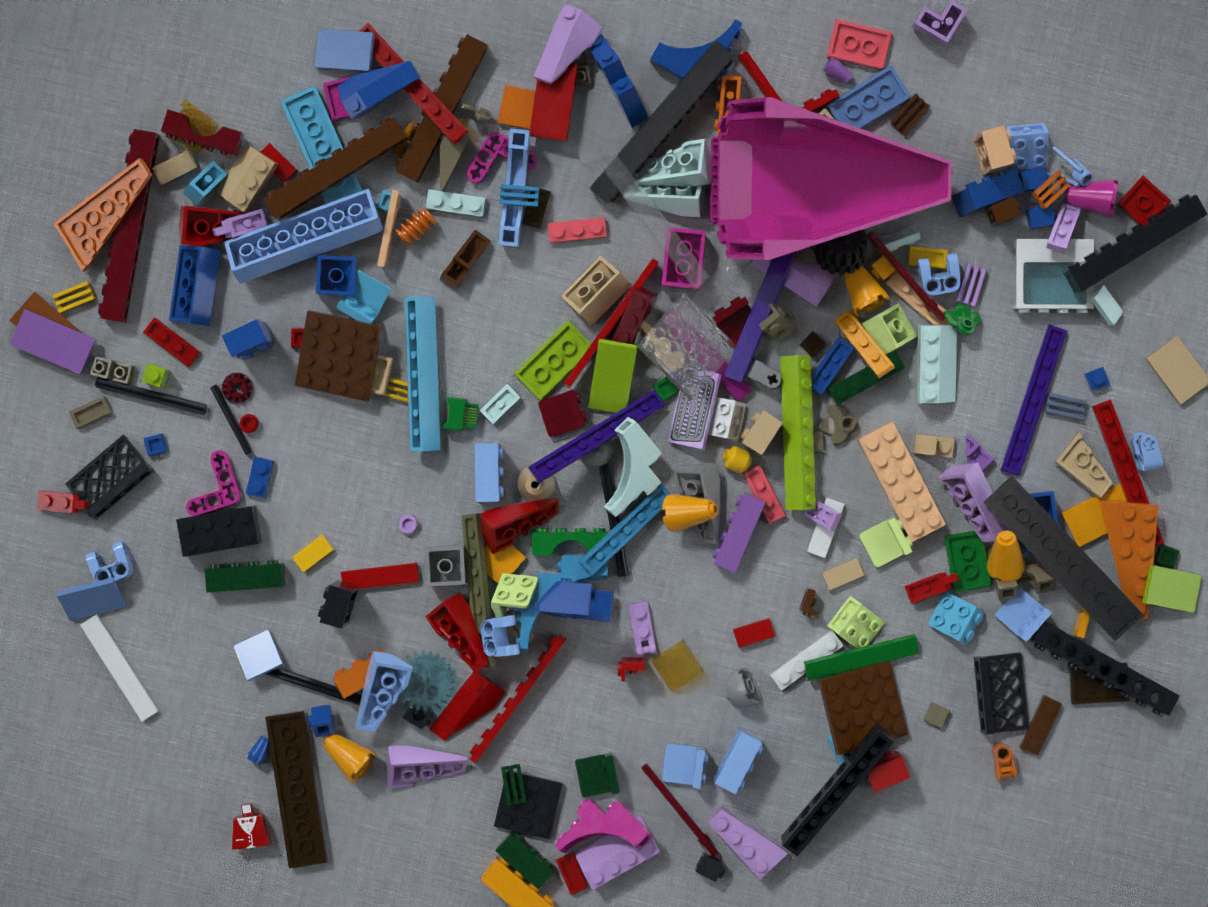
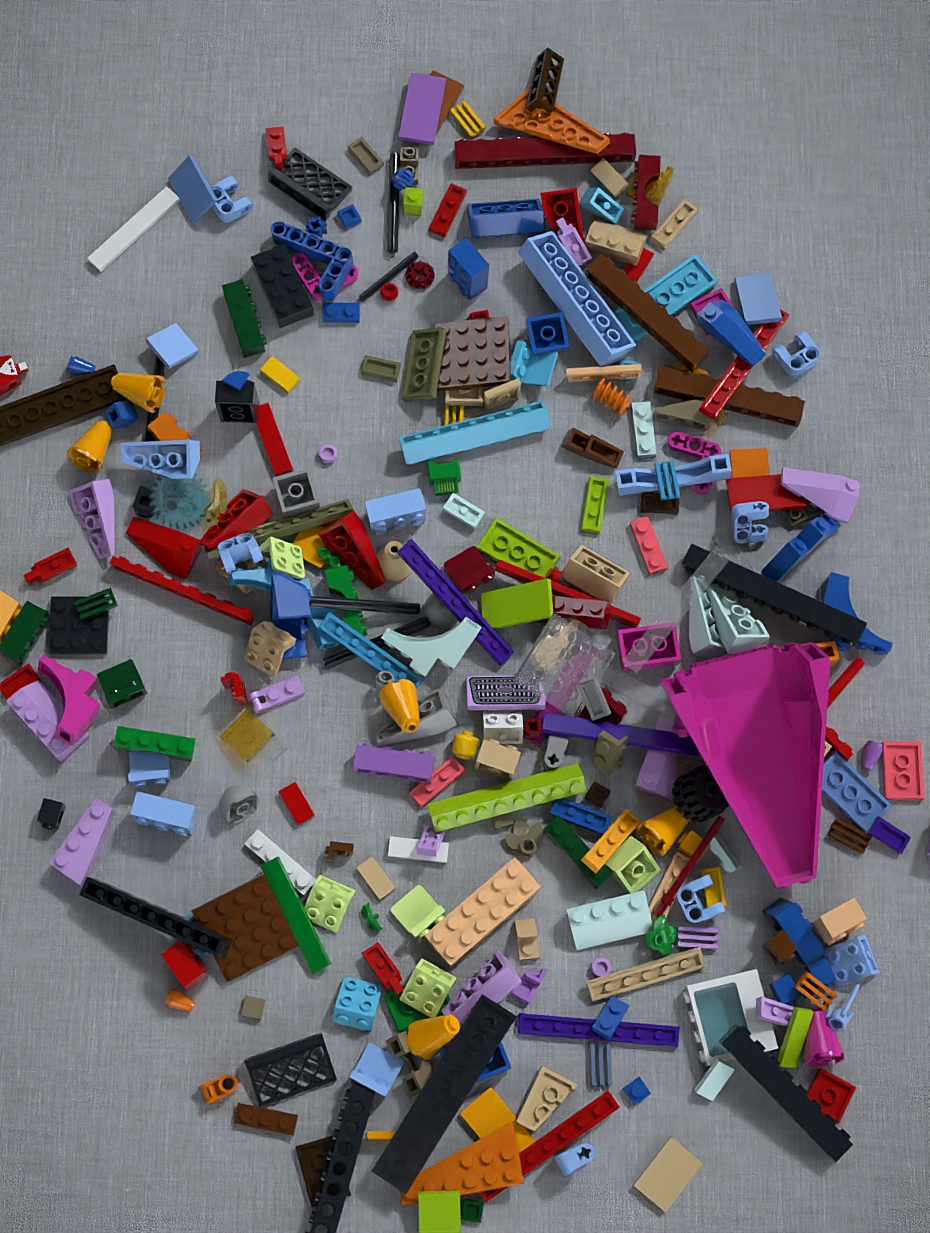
camera: 70 degrees right, 15 degrees down
dark tan plate [461,103,493,124] -> none
dark red bar [641,763,719,857] -> none
green tile [652,375,679,401] -> none
none -> red hinge [23,548,78,585]
none -> light orange cone [111,373,166,413]
none -> green arch [114,726,196,762]
none -> orange cone [164,989,196,1013]
none -> clear yellow piece [204,478,228,523]
none -> blue tile [223,371,250,391]
none -> tan bracket [244,620,296,677]
none -> blue beam [270,221,354,301]
none -> blue gear [305,217,327,238]
none -> black axle [309,596,421,614]
none -> green piece [316,547,340,568]
none -> olive tile [361,355,401,382]
none -> green piece [361,903,383,932]
none -> light grey cone [375,671,395,699]
none -> blue gear [392,168,415,191]
none -> yellowish green bracket [400,959,457,1018]
none -> olive tile [401,327,447,401]
none -> tan tile [483,378,521,411]
none -> dark red bush [523,718,542,739]
none -> dark brown fence [526,47,564,113]
none -> red plate [545,567,562,583]
none -> light grey tile [578,677,611,721]
none -> lime tile [581,476,609,534]
none -> tan tile [586,947,705,1002]
none -> lavender tile [591,958,612,978]
none -> blue plate [592,996,629,1040]
none -> tan tile [650,199,699,250]
none -> light blue piece [731,501,769,544]
none -> light blue piece [772,331,820,377]
none -> lime tile [778,1007,814,1068]
none -> dark purple tile [867,816,911,854]

